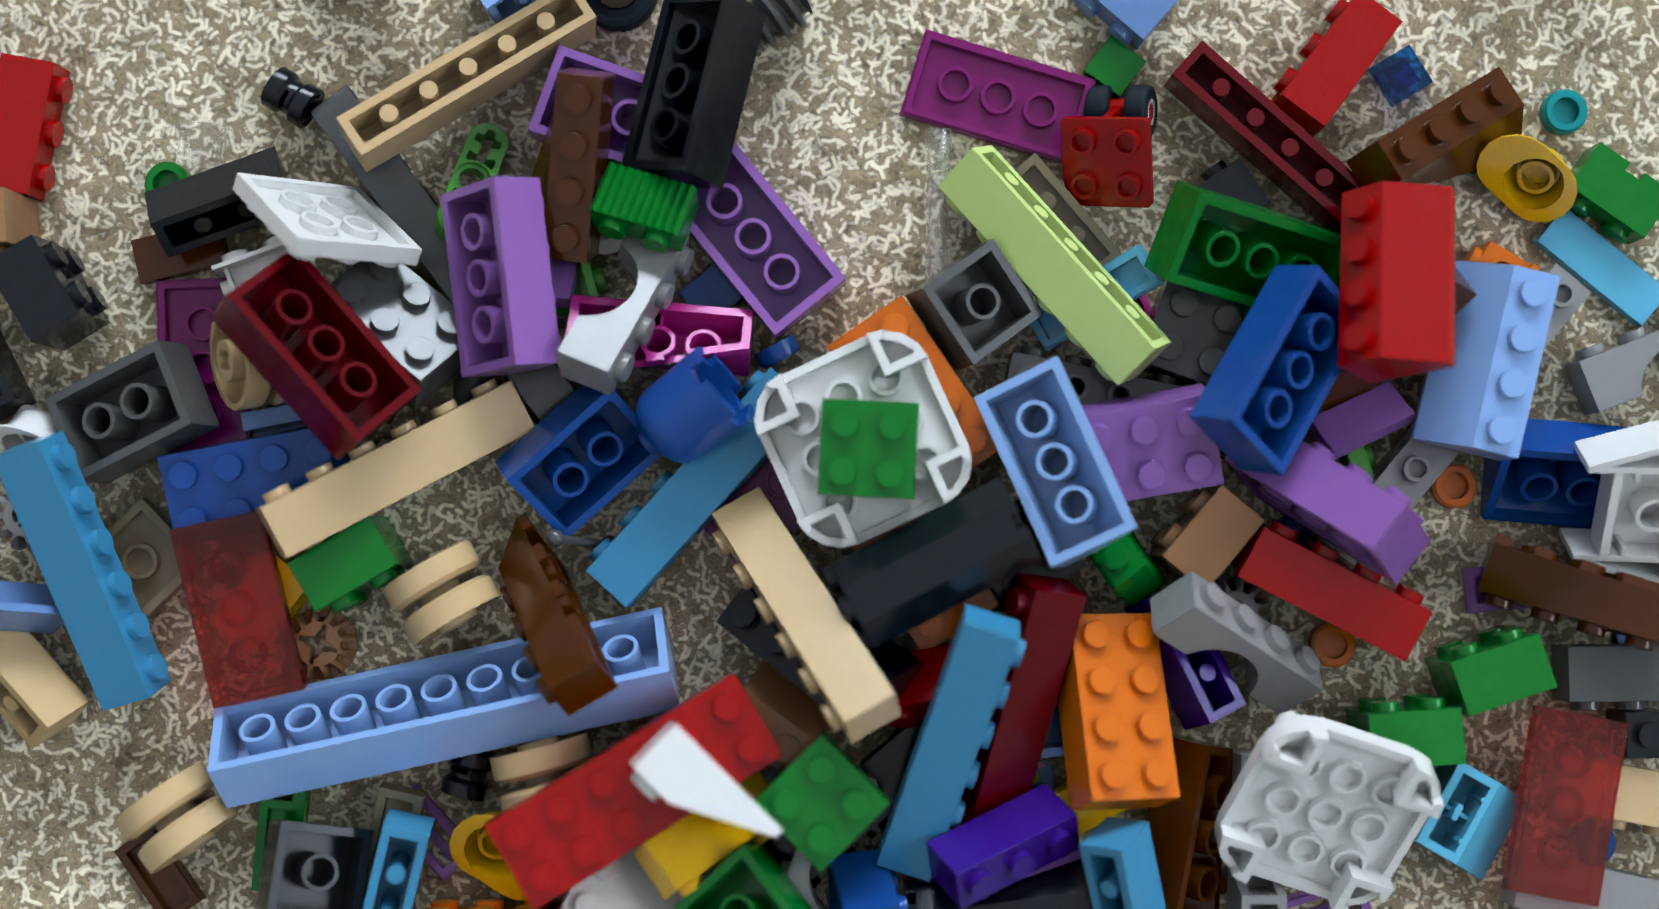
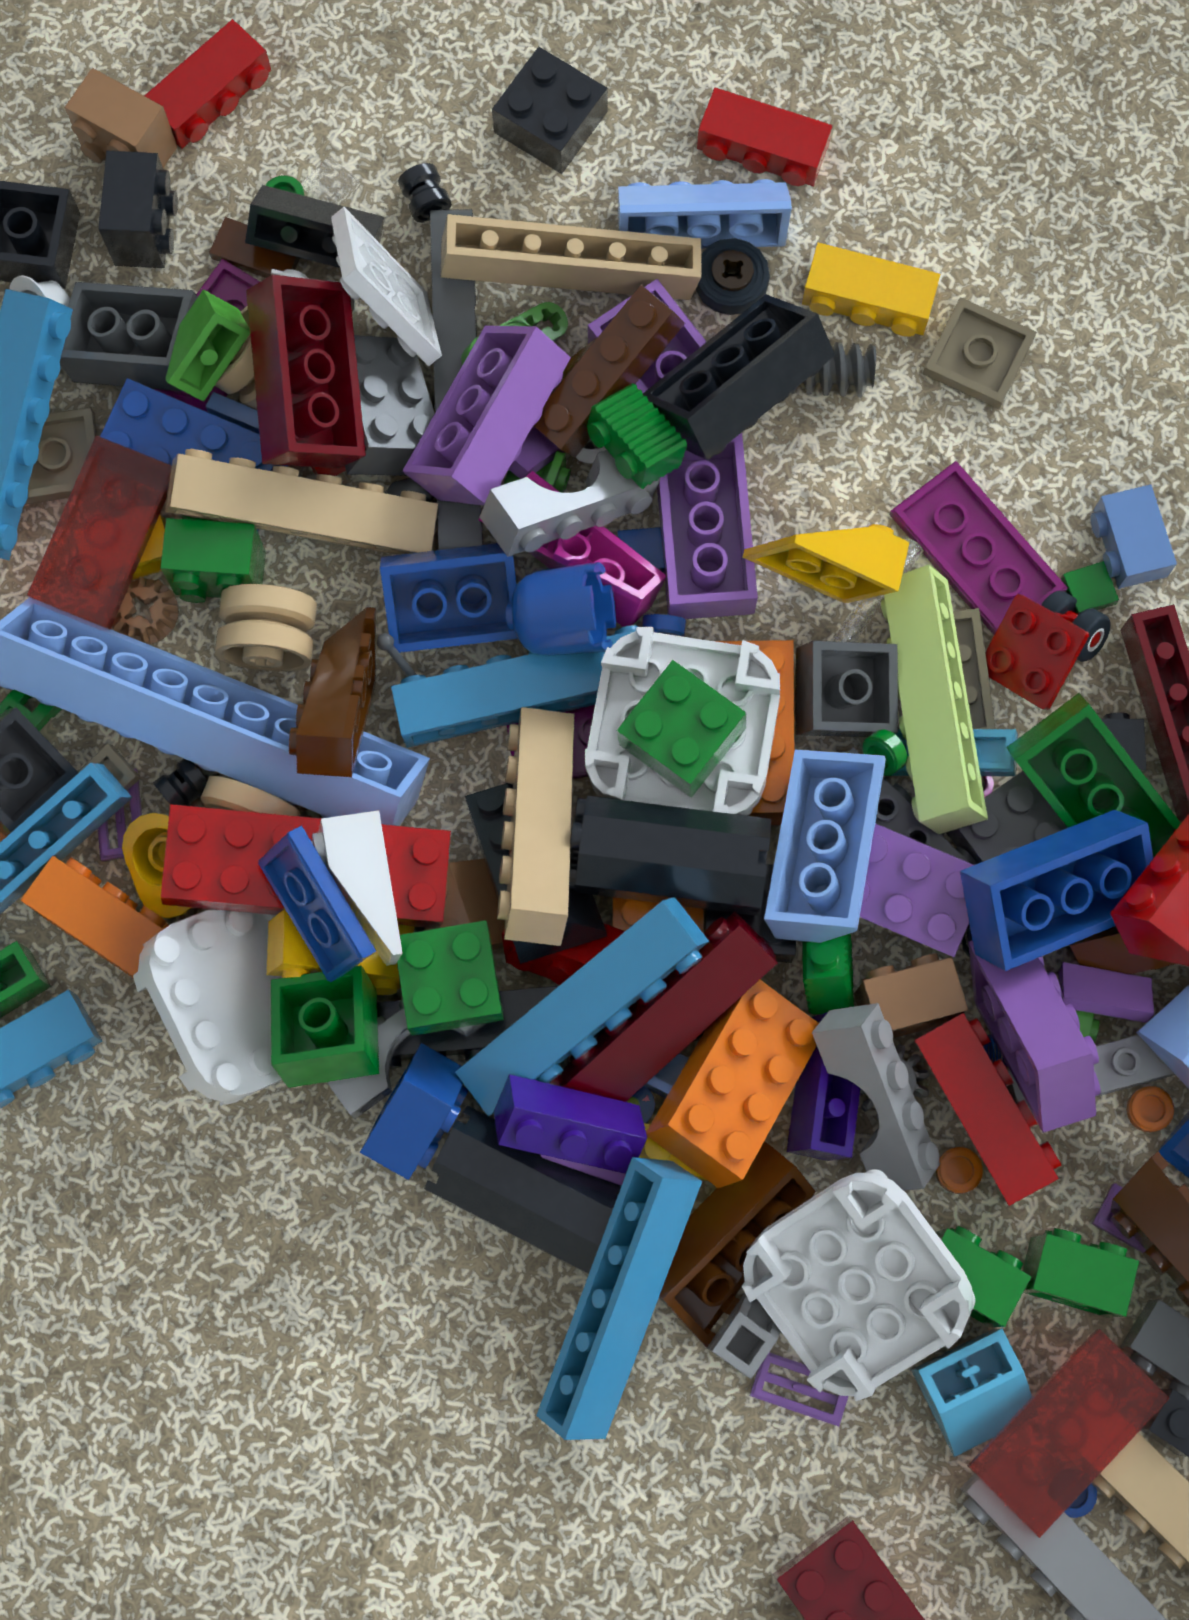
camera: 35 degrees right, 10 degrees down
none -> bright green slope [166,289,250,402]
none -> blue tile [258,825,376,983]
none -> yellow slope [743,524,910,603]
none -> green tile [862,729,907,776]

